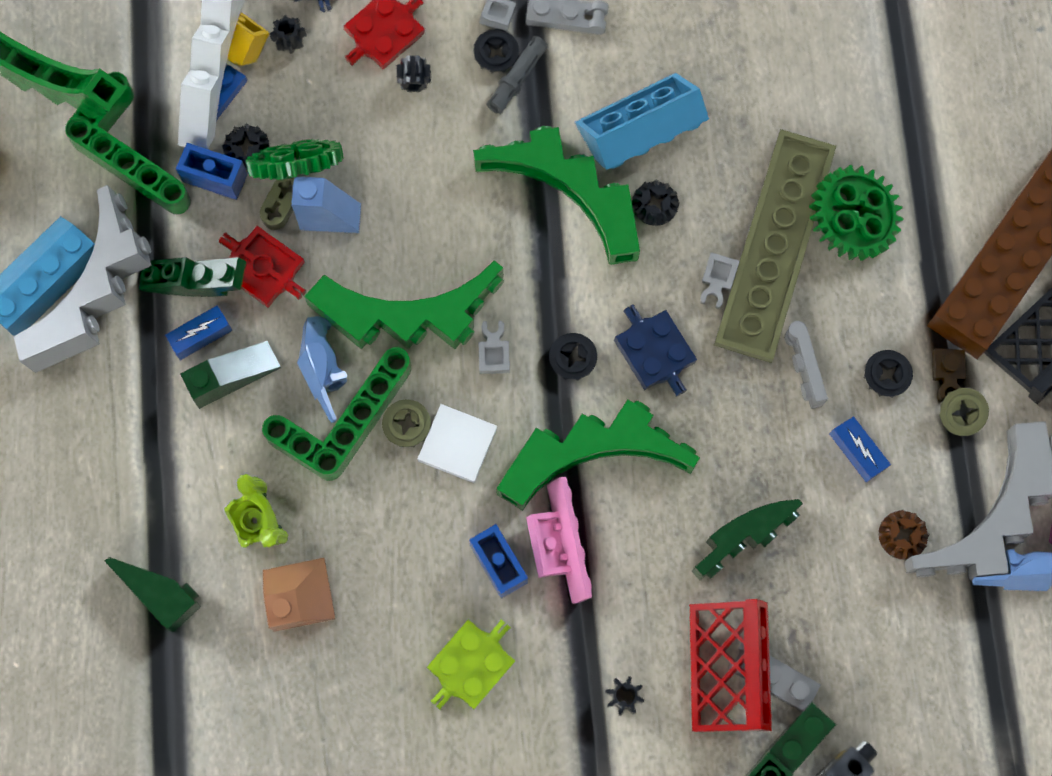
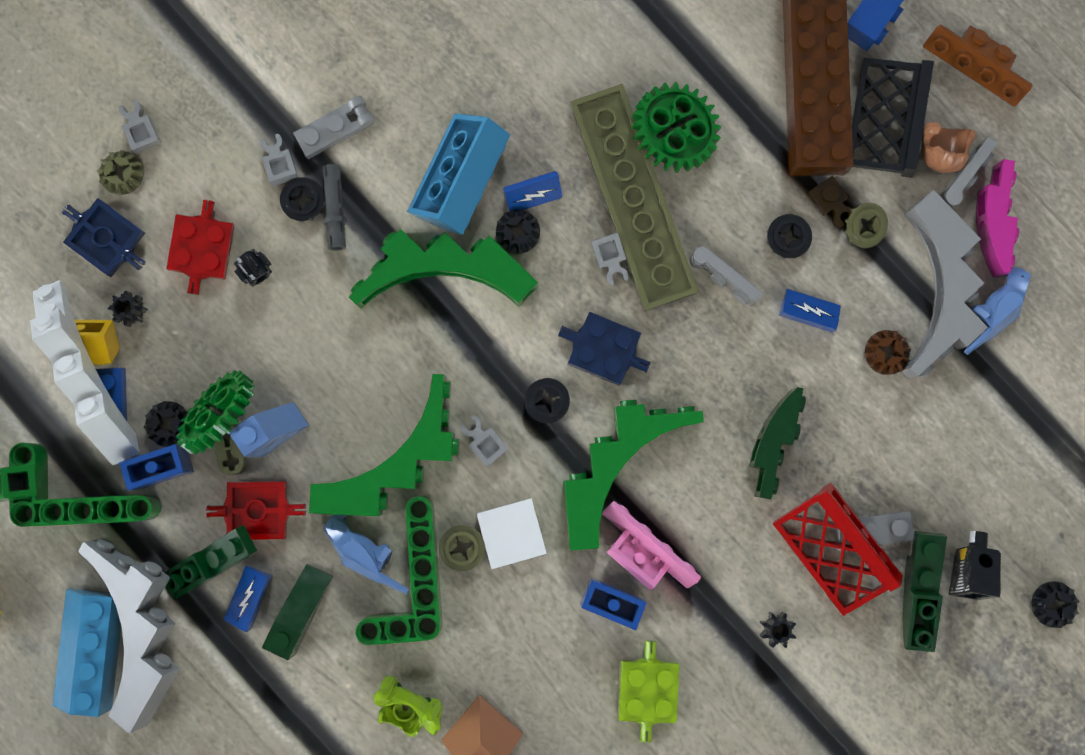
camera: 35 degrees left, 10 degrees up
none -> blue slope [503,171,562,212]

